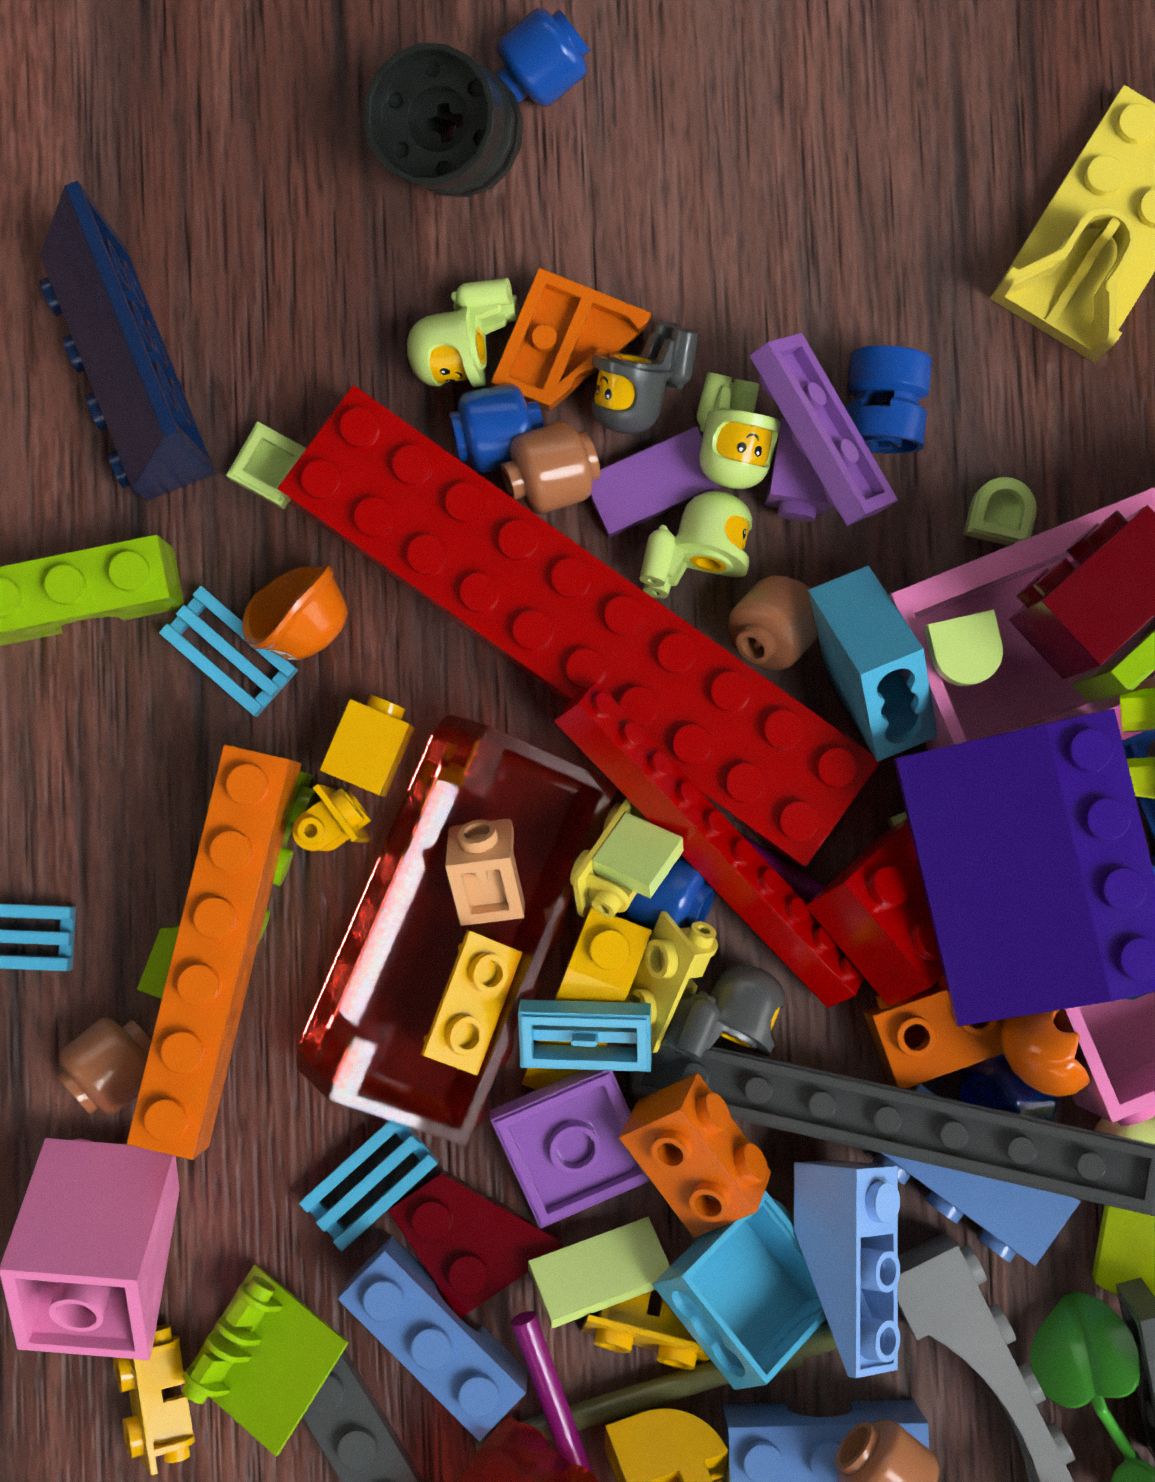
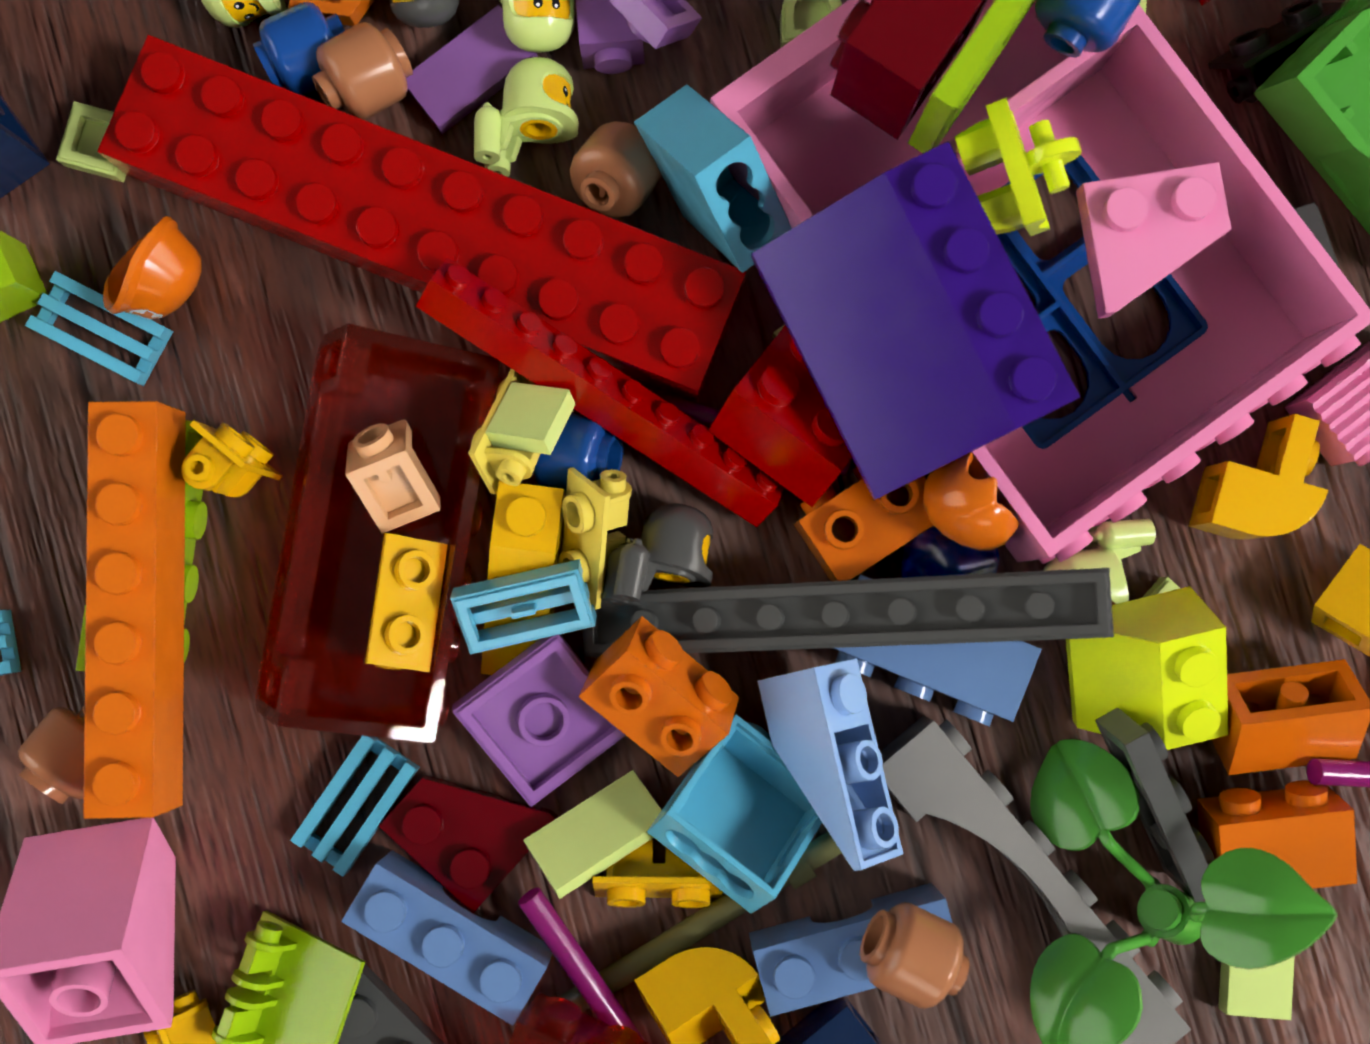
camera: 15 degrees left, 0 degrees up
yellow brick [320,694,415,797] -> none
yellowish green tile [923,609,1003,686] -> none

